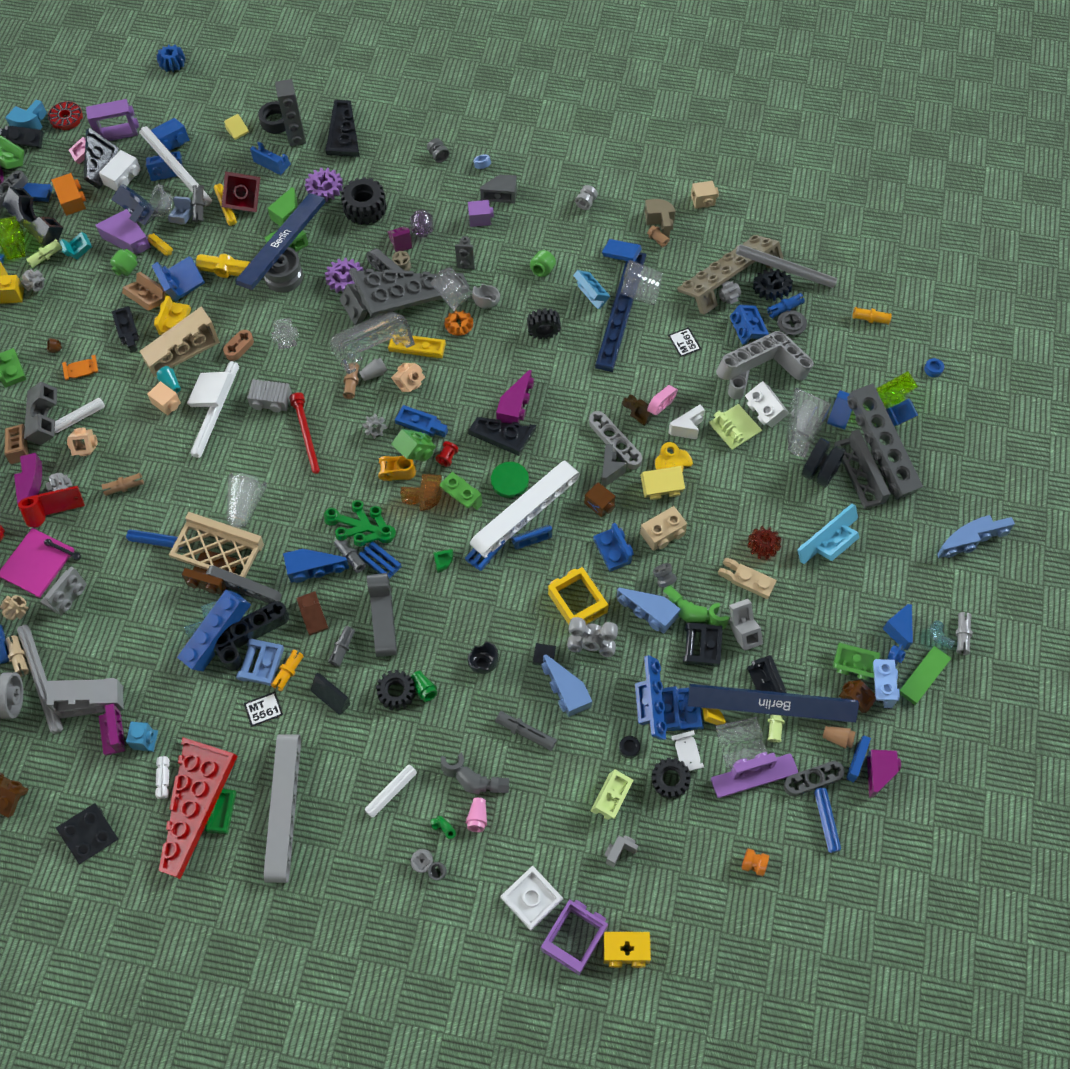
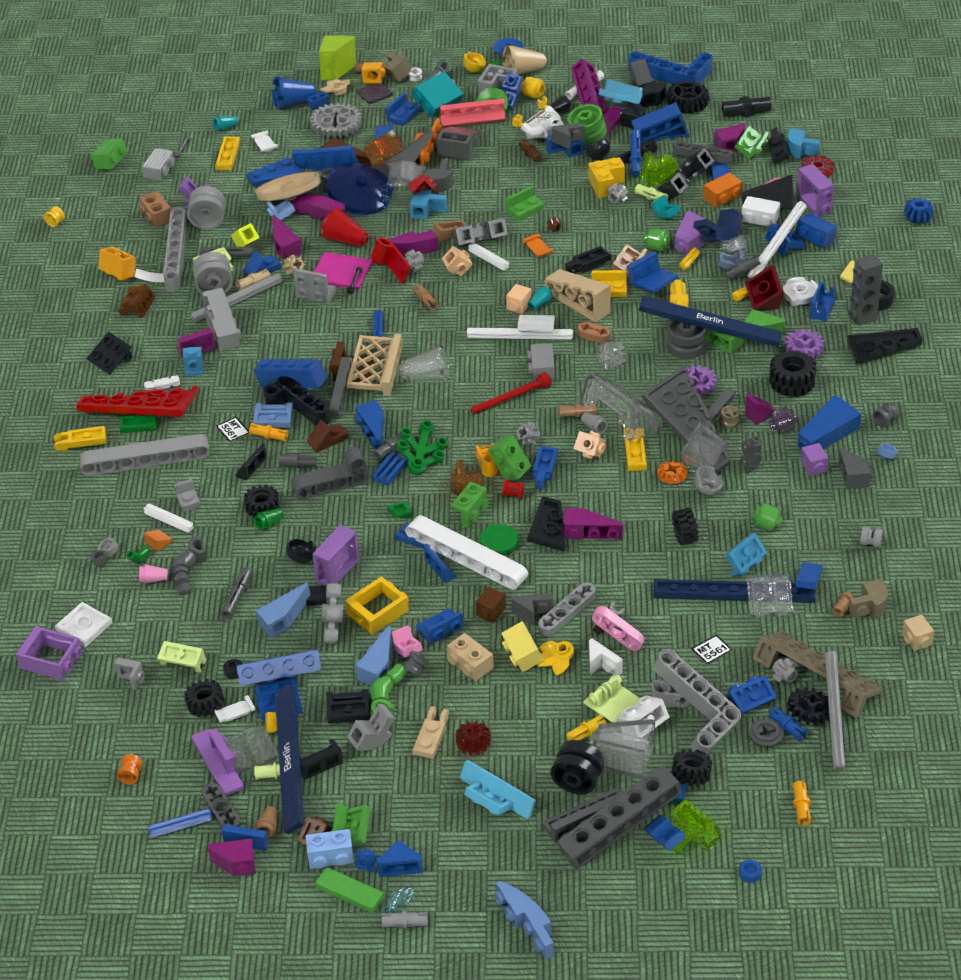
camera: 80 degrees right, 20 degrees down
yellow brick [603,932,651,968] -> none
none -> yellow hinge [54,426,107,451]
none -> orange slope [144,530,173,551]
none -> light grey bracket [174,479,201,512]
none -> medium lavender window [313,525,359,586]
none -> bright pink bracket [391,625,423,657]
none -> yellow axle [566,715,606,741]
none -> black tyre [672,749,712,786]
none -> white plate [783,277,818,306]
none -> blue slope [797,395,862,450]

